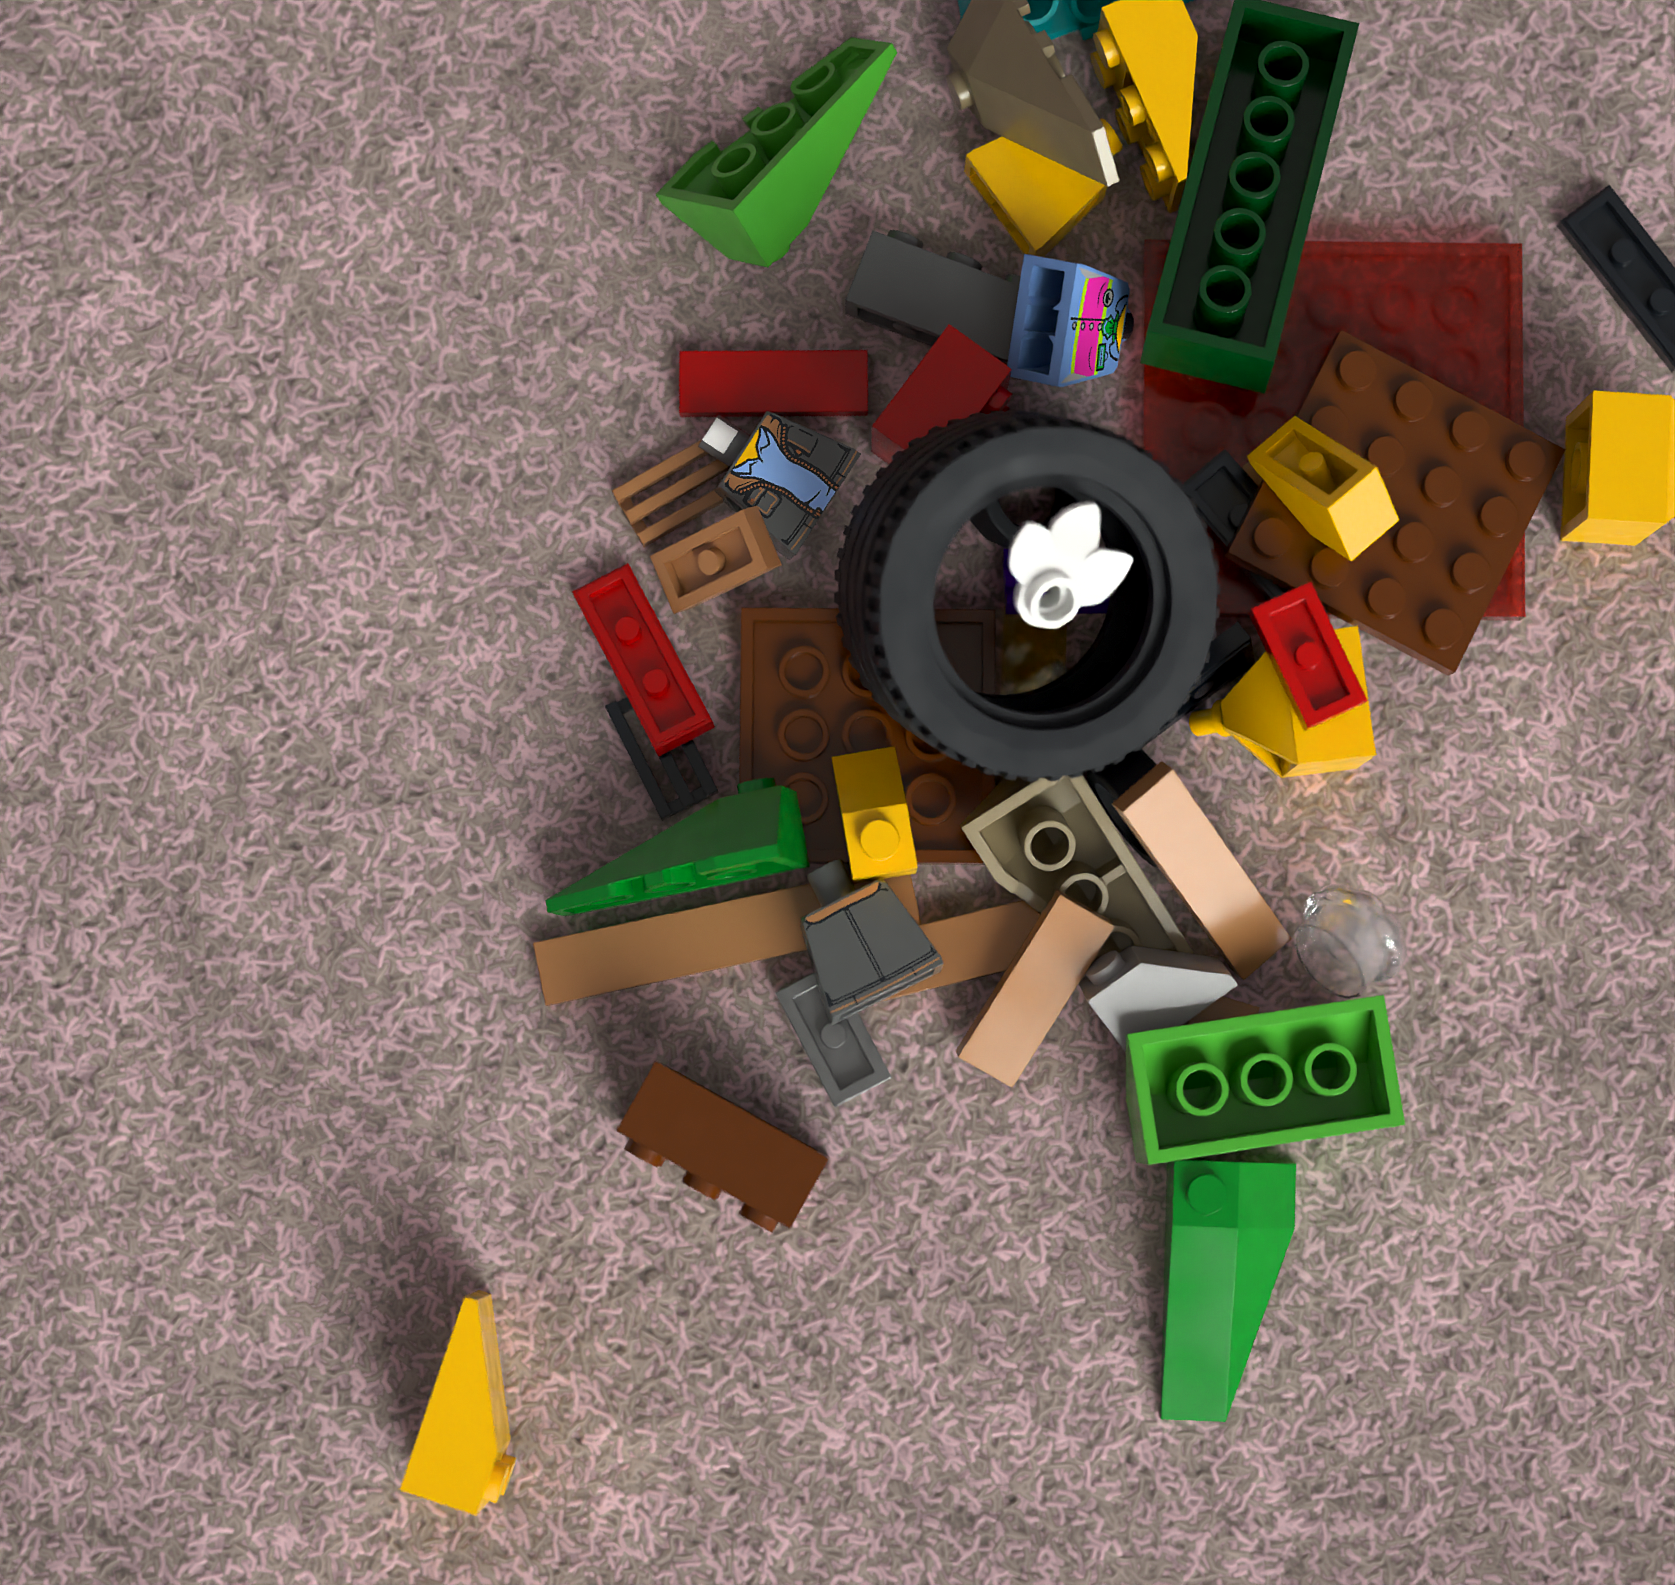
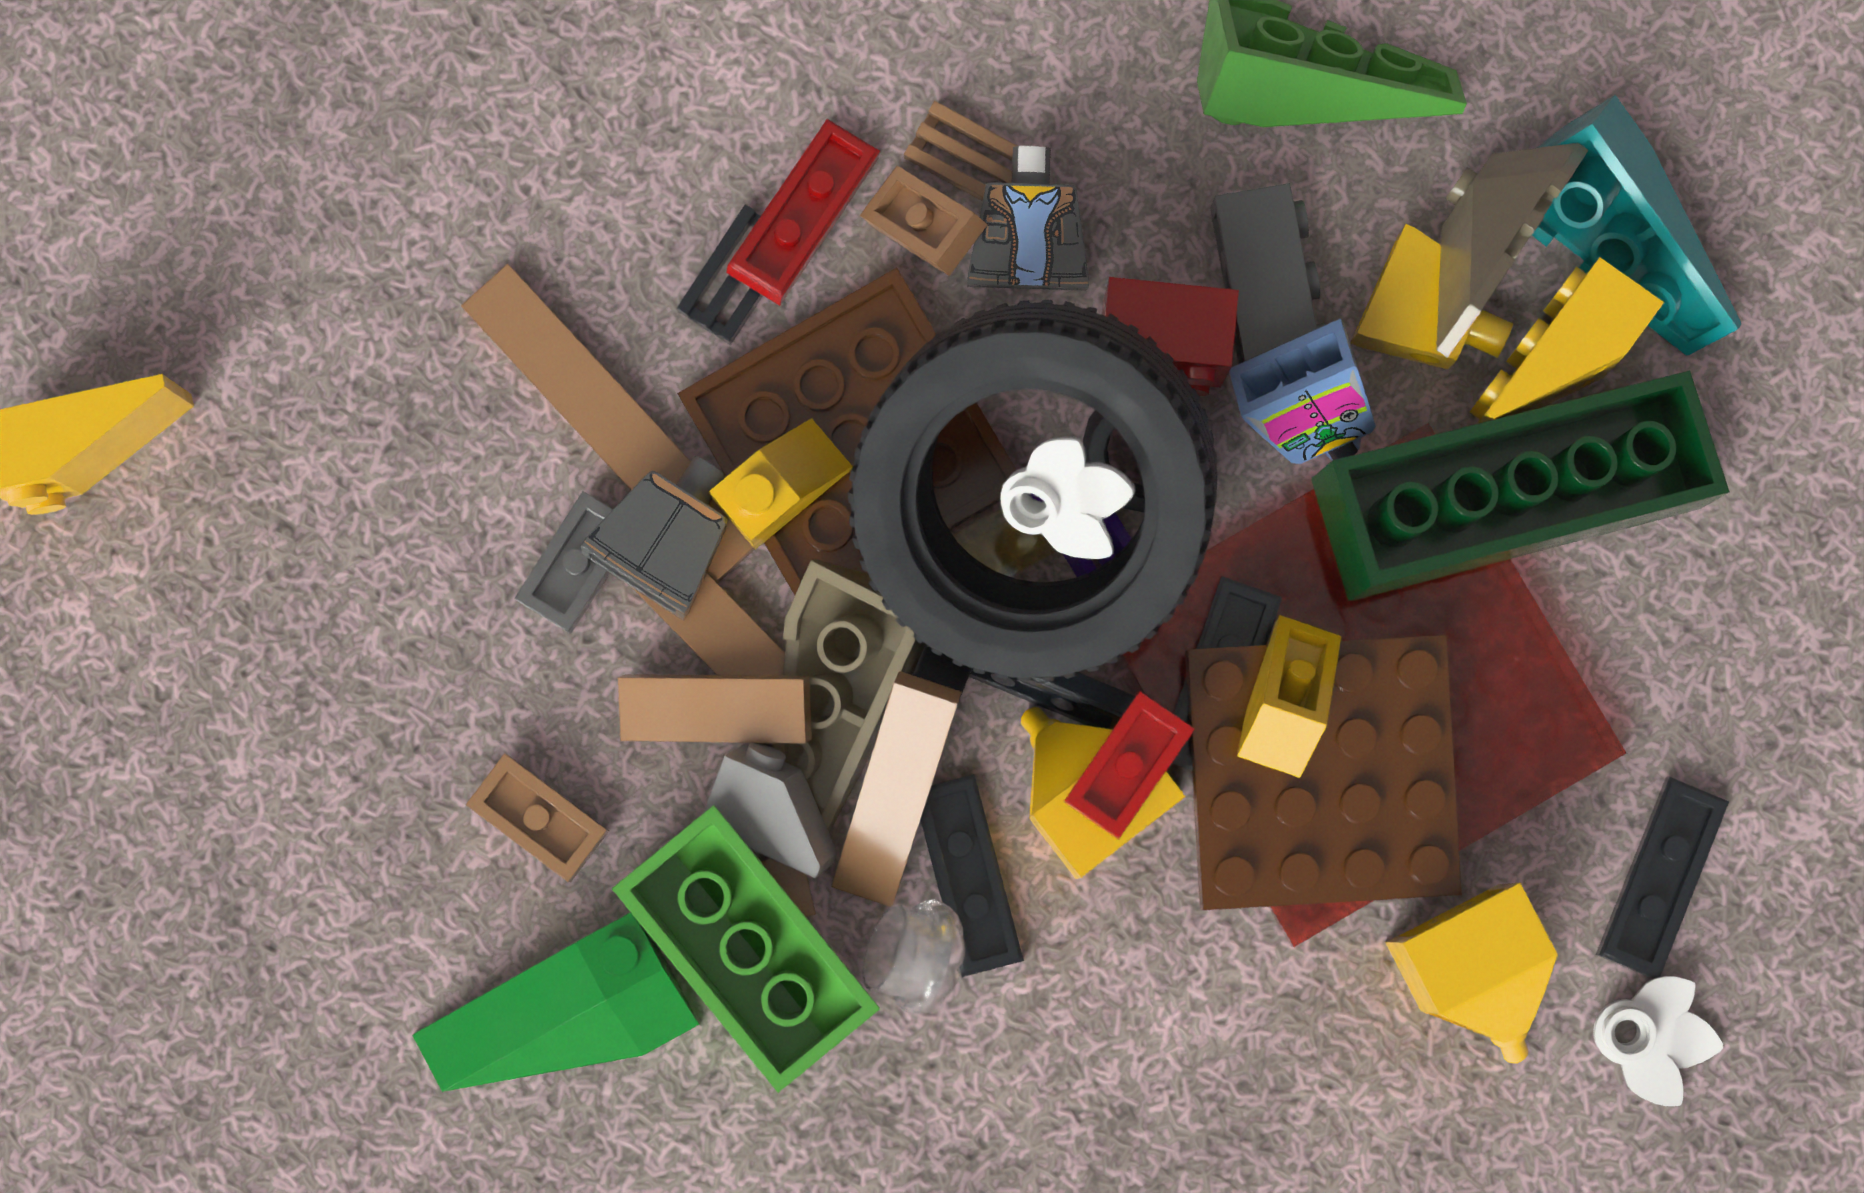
camera: 60 degrees right, 0 degrees up
green wedge [545,778,810,917] -> none
reddish brown brick [616,1061,830,1233] -> none
red tile [679,350,868,417] -> none
none -> medium nougat plate [466,753,609,882]
none -> black tile [921,774,1024,977]

